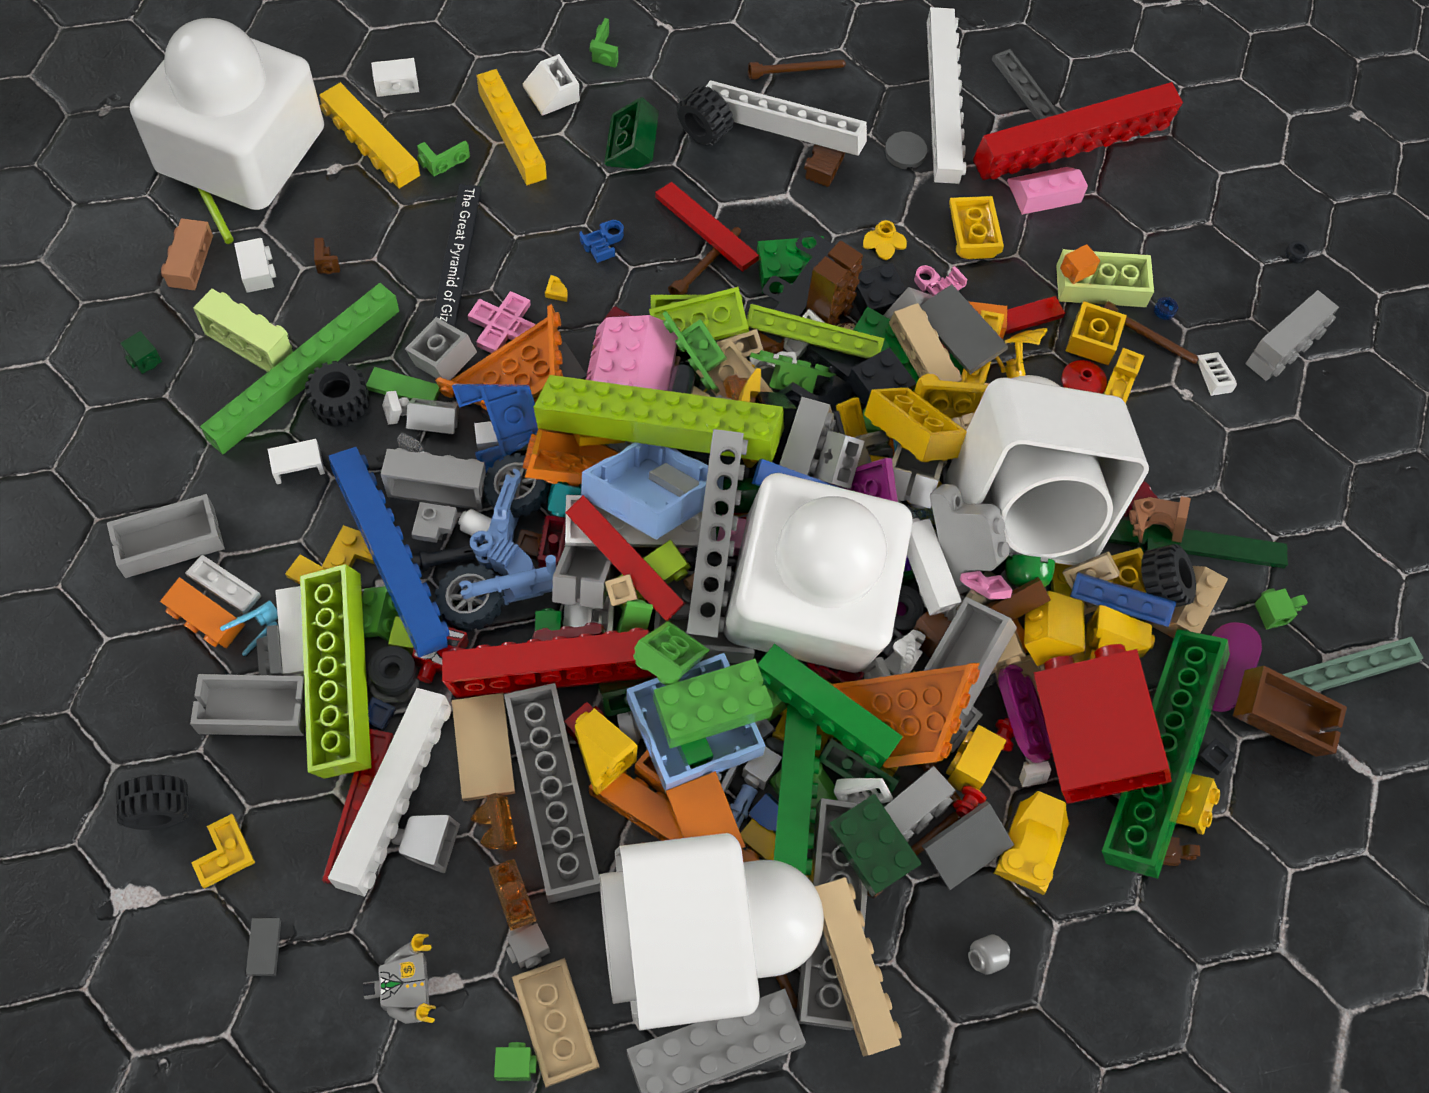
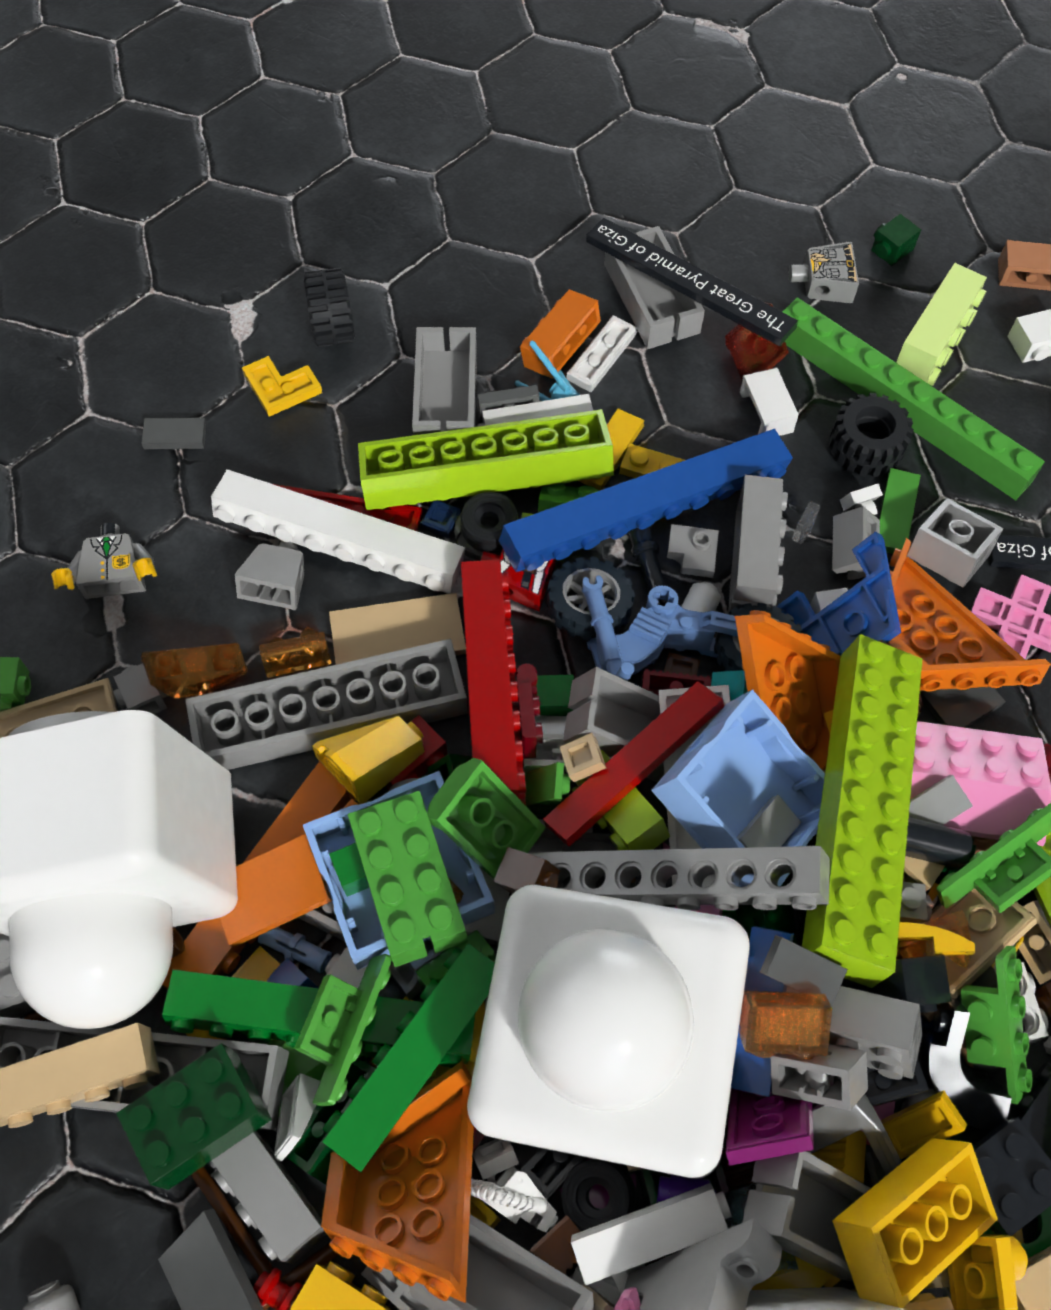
camera: 95 degrees right, 0 degrees up
none -> bright green bracket [294,954,392,1107]
none -> brick [493,847,561,894]
none -> black tile [586,218,798,346]
none -> clear red tile [725,302,789,381]
none -> clear orange brick [739,990,832,1060]
none -> dark grey tile [760,935,848,1007]
none -> light grey torso [789,242,859,303]
none -> light grey tile [909,775,973,825]

